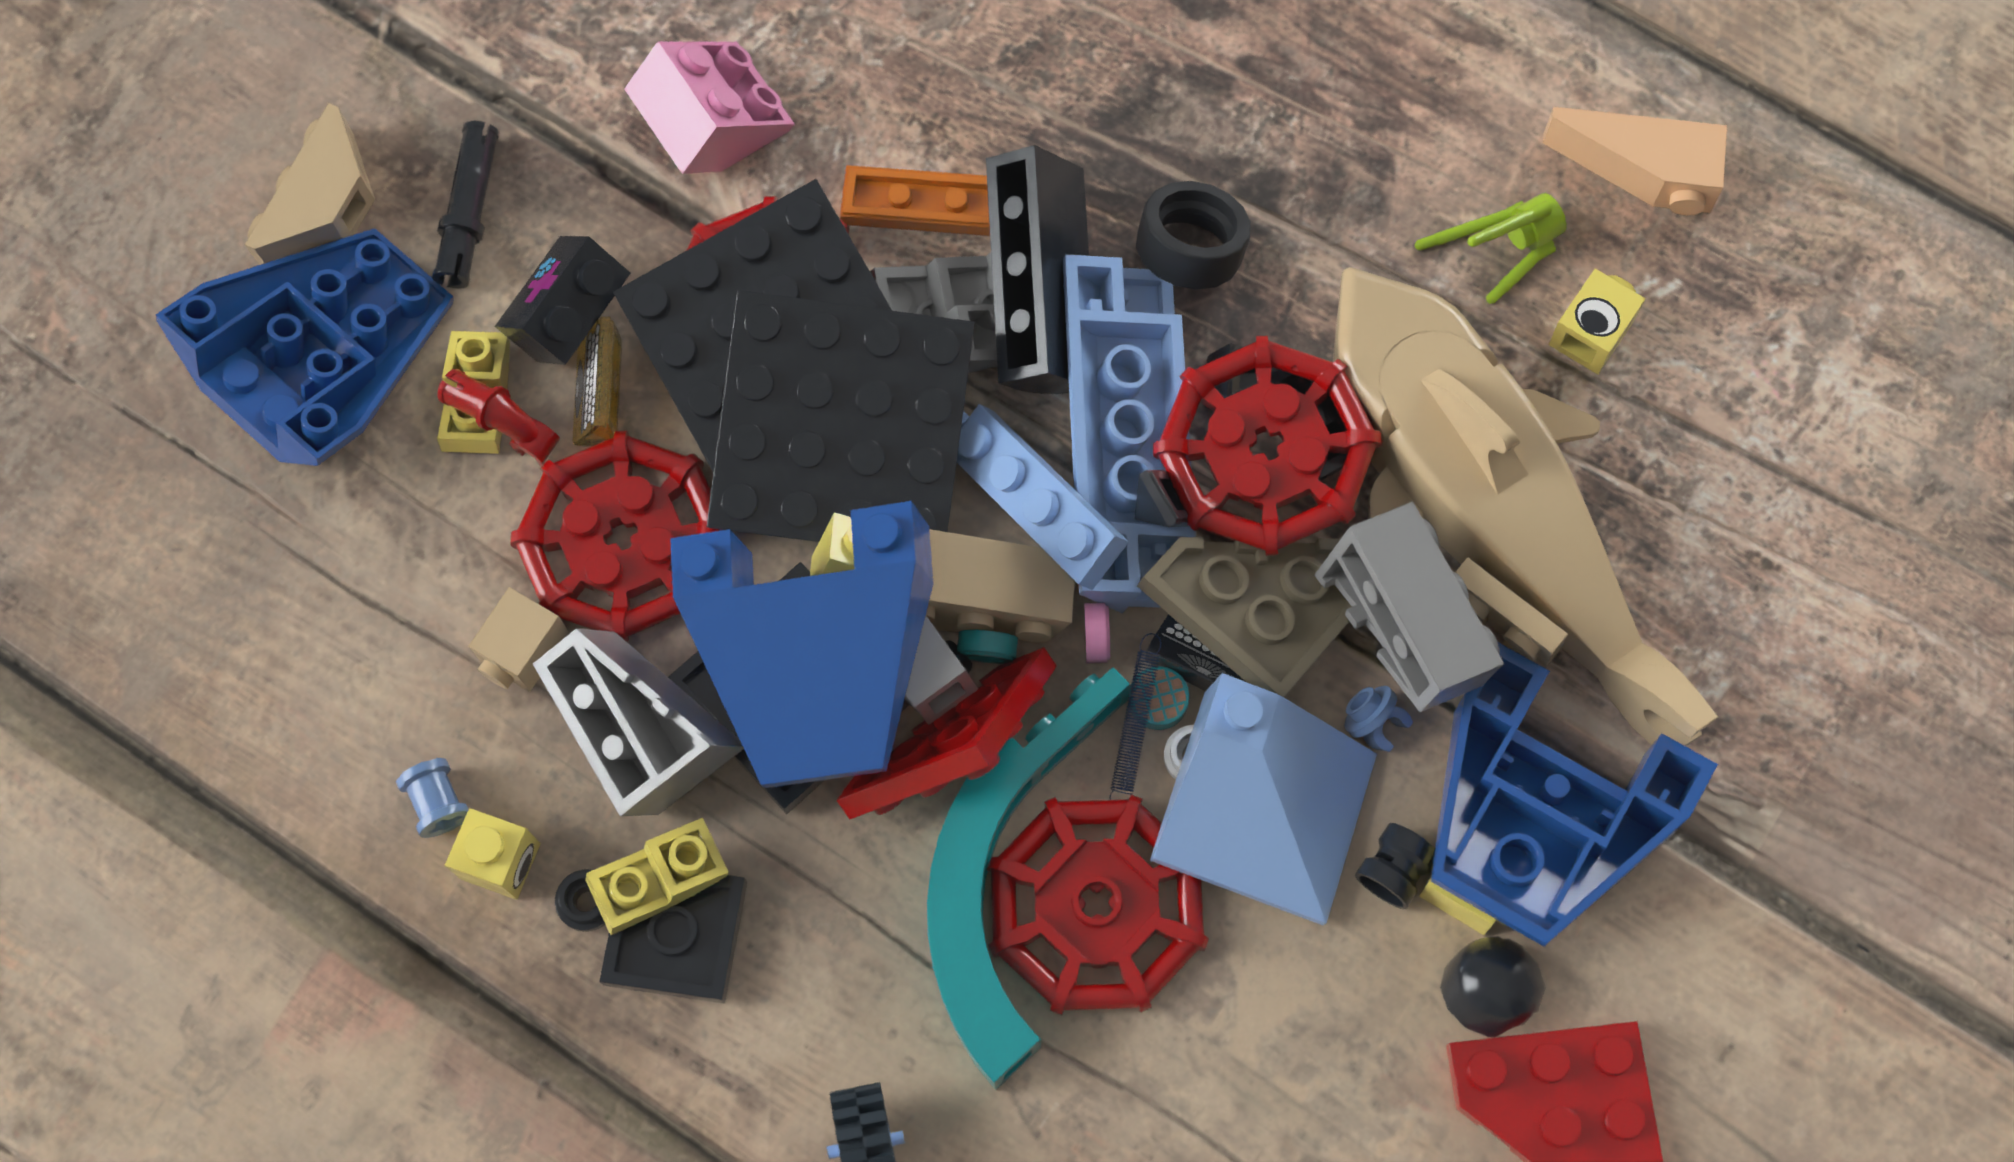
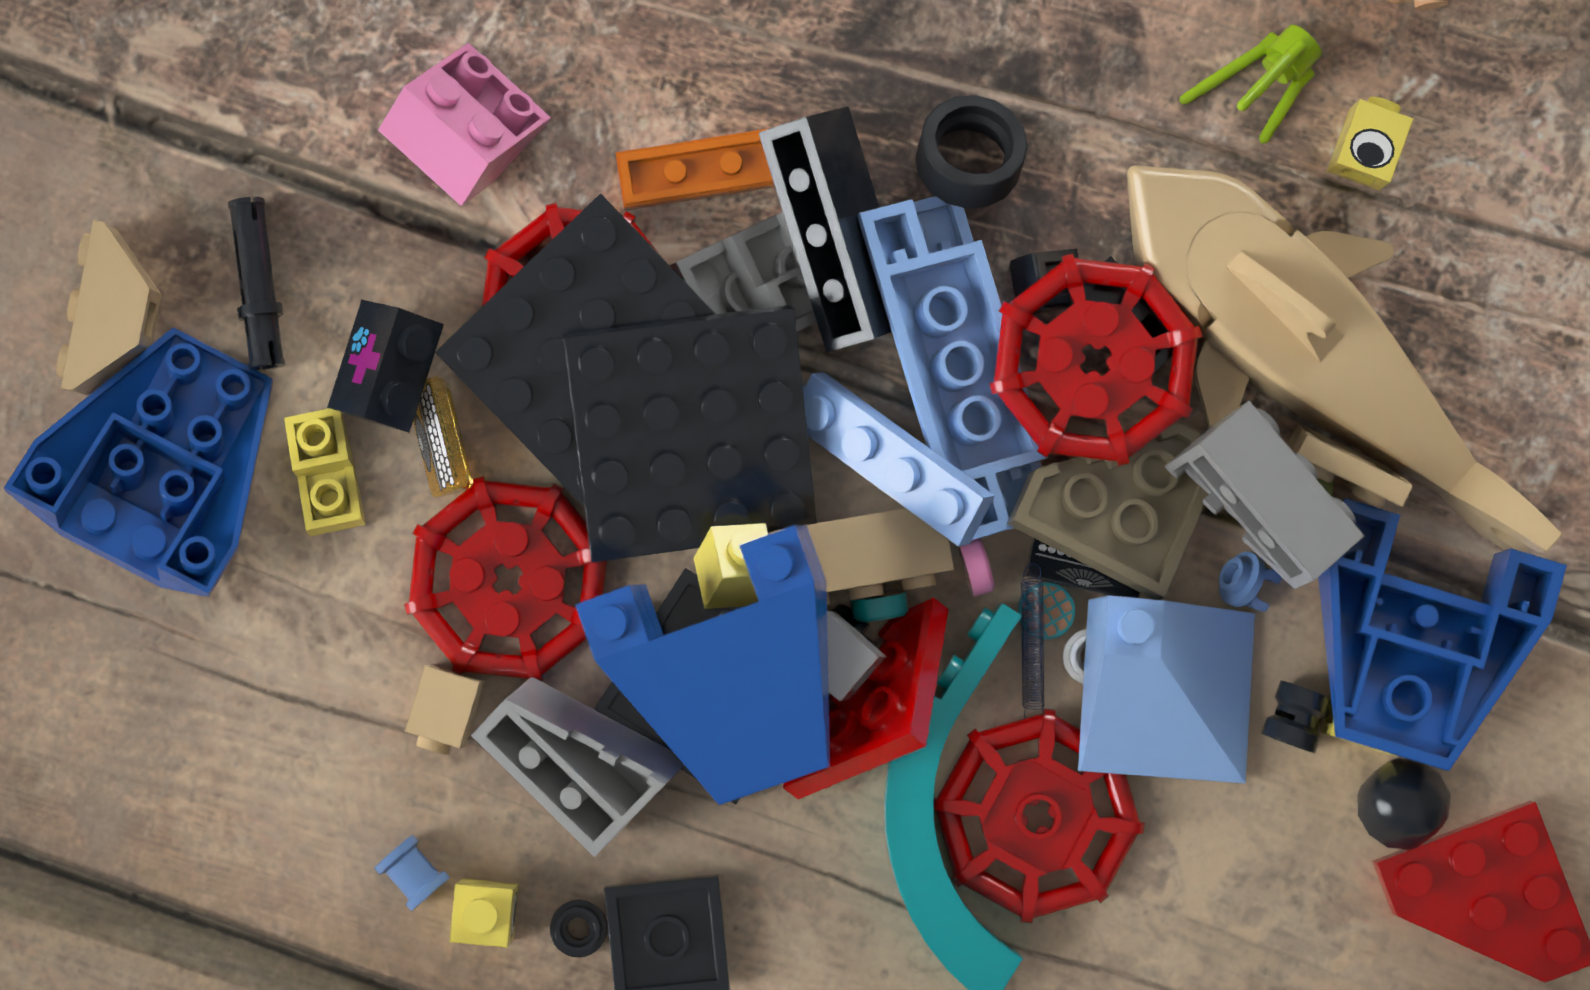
camera: 20 degrees left, 15 degrees up
red piece [437,369,560,466] -> none
light yellow slope [585,818,729,935] -> none
black slope [1134,470,1189,527] -> none

